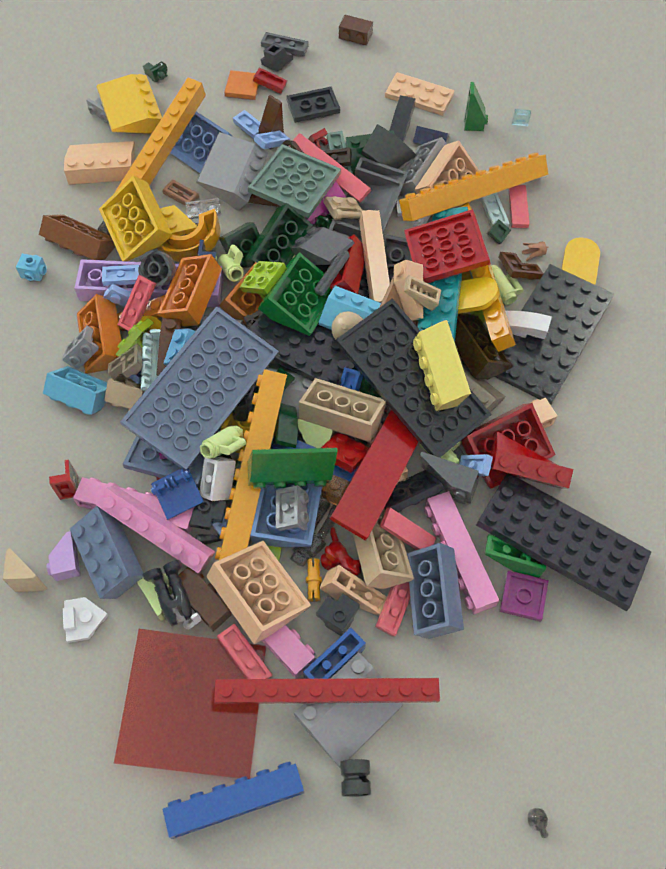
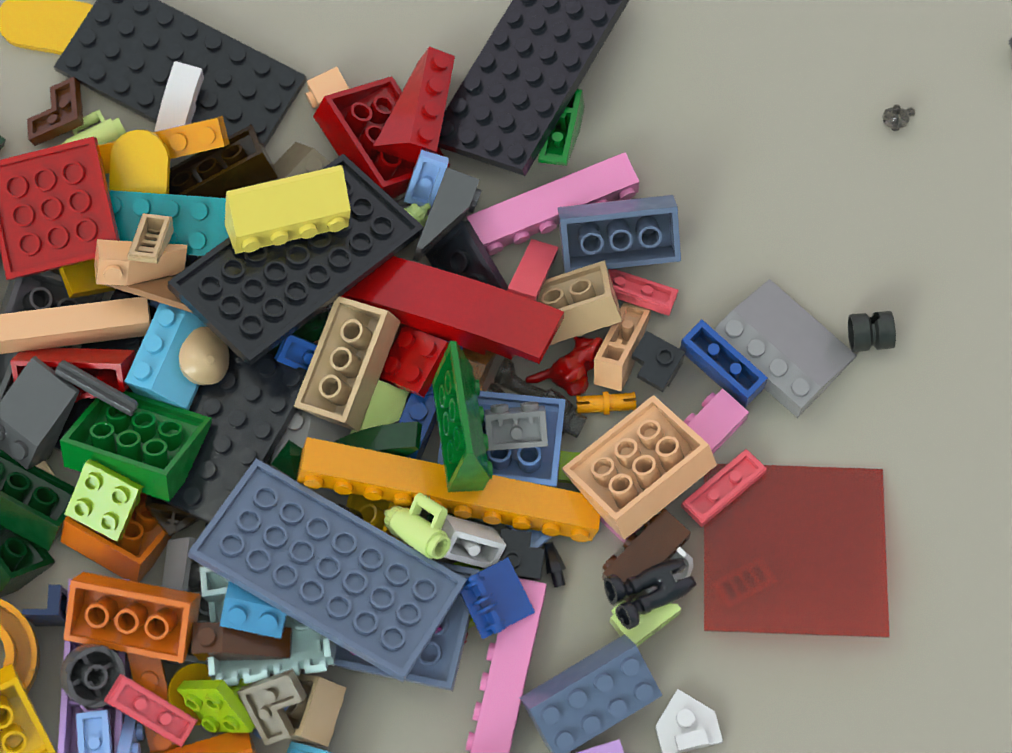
camera: 90 degrees left, 10 degrees up
bright pink brick [96,485,215,573] -> none
blue brick [162,762,304,839] -> none
red plate [214,678,440,704] -> none
yellowish green piece [218,245,244,282] -> none
magenta plate [499,571,549,622] -> none
nougat piece [522,241,549,261] -> none

